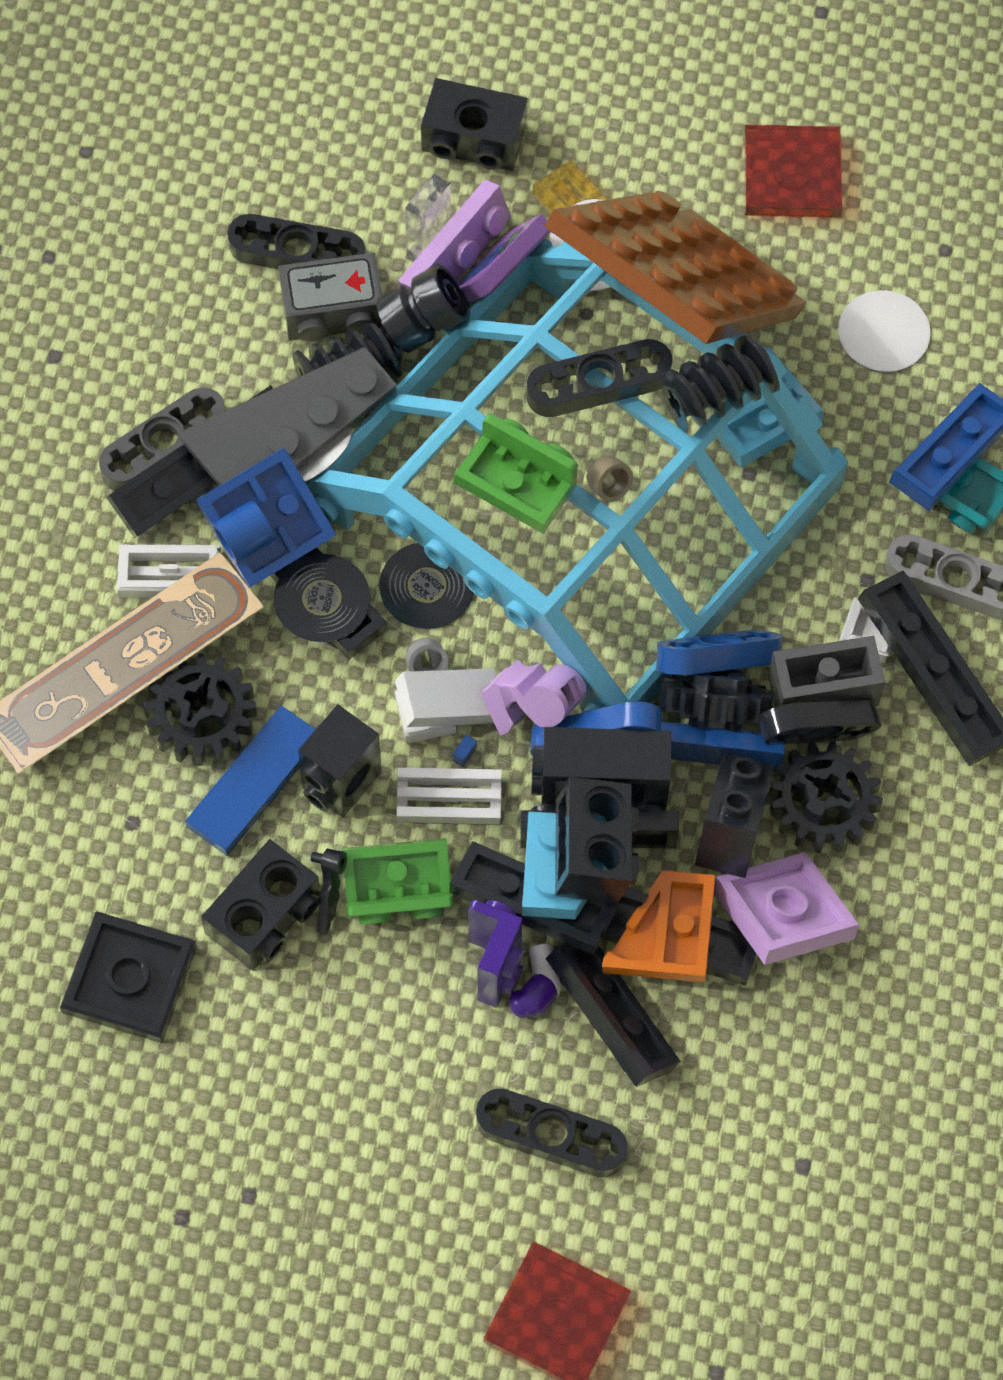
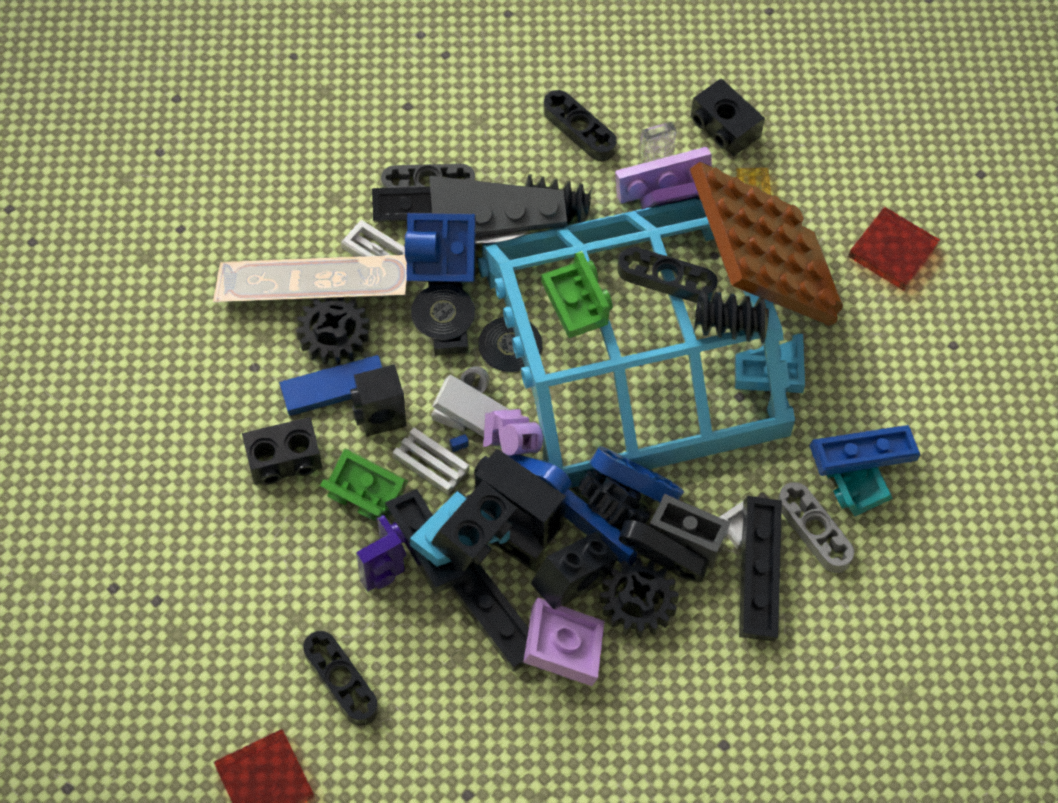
camera: 35 degrees right, 5 degrees down
black tile [60,911,197,1043] -> none
brick [278,253,383,341] -> none
black piece [311,848,347,935] -> none
black wheel [377,264,470,353] -> none
dark purple arm [509,944,561,1018] -> none
black plate [545,943,681,1087] -> none
dark tan hinge [586,456,633,502] -> none
orange wing [602,870,715,983] -> none
white sticker [838,290,931,372] -> none

